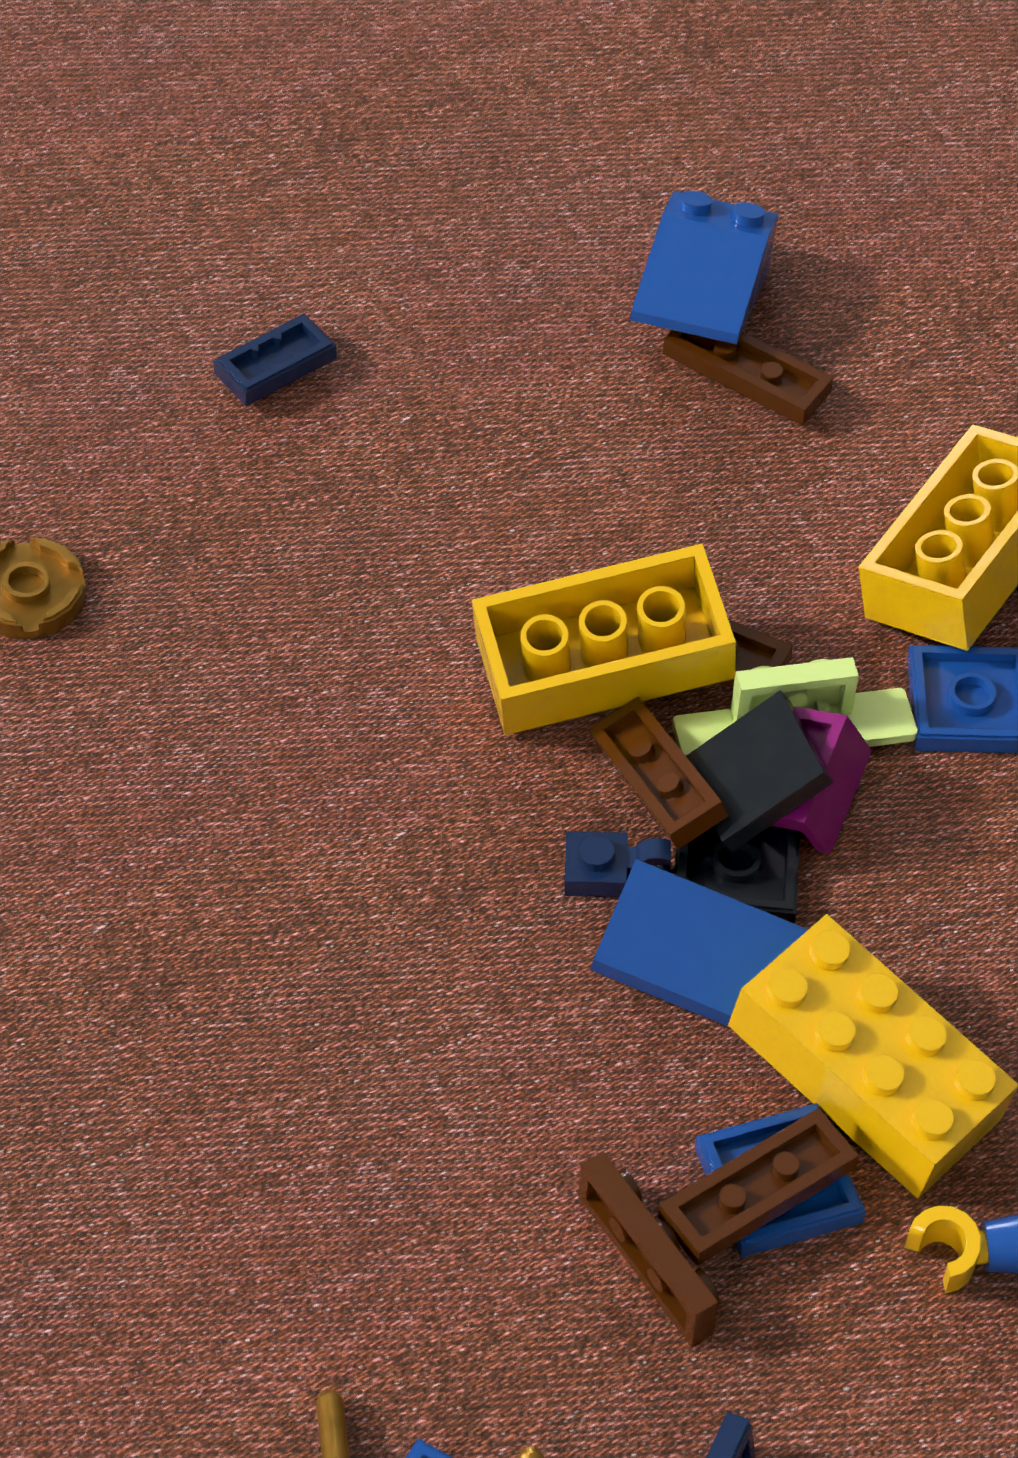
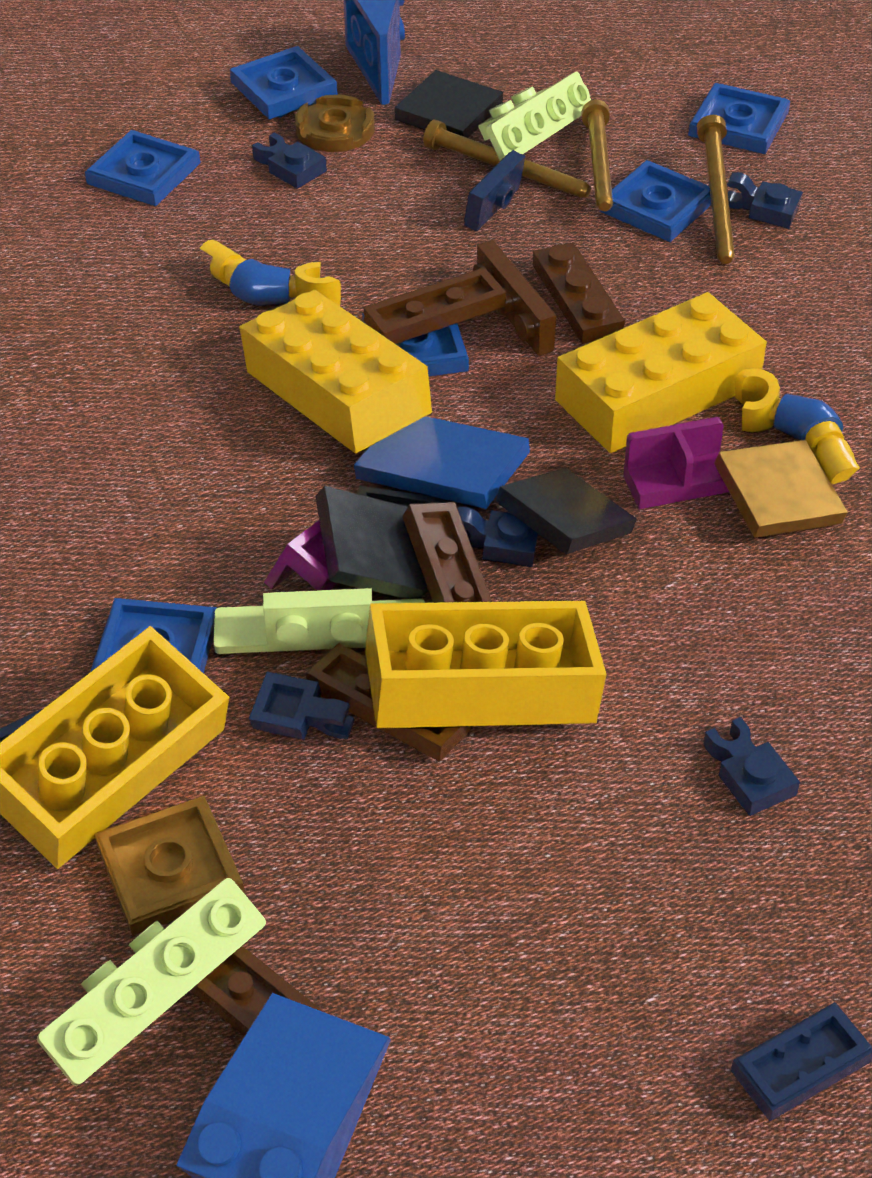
camera: 170 degrees left, 5 degrees down
none -> yellowish green bracket [37,878,266,1086]
none -> pearl gold tile [94,796,245,936]
none -> dark blue plate [249,671,355,740]
none -> black tile [496,468,637,555]
none -> reddish brown plate [533,242,625,344]
none -> yellow brick [555,292,767,454]
none -> magenta panel [623,417,729,509]
none -> dark blue plate [703,717,800,816]
none -> tile [714,440,848,538]
none -> yellow piece [735,368,860,484]

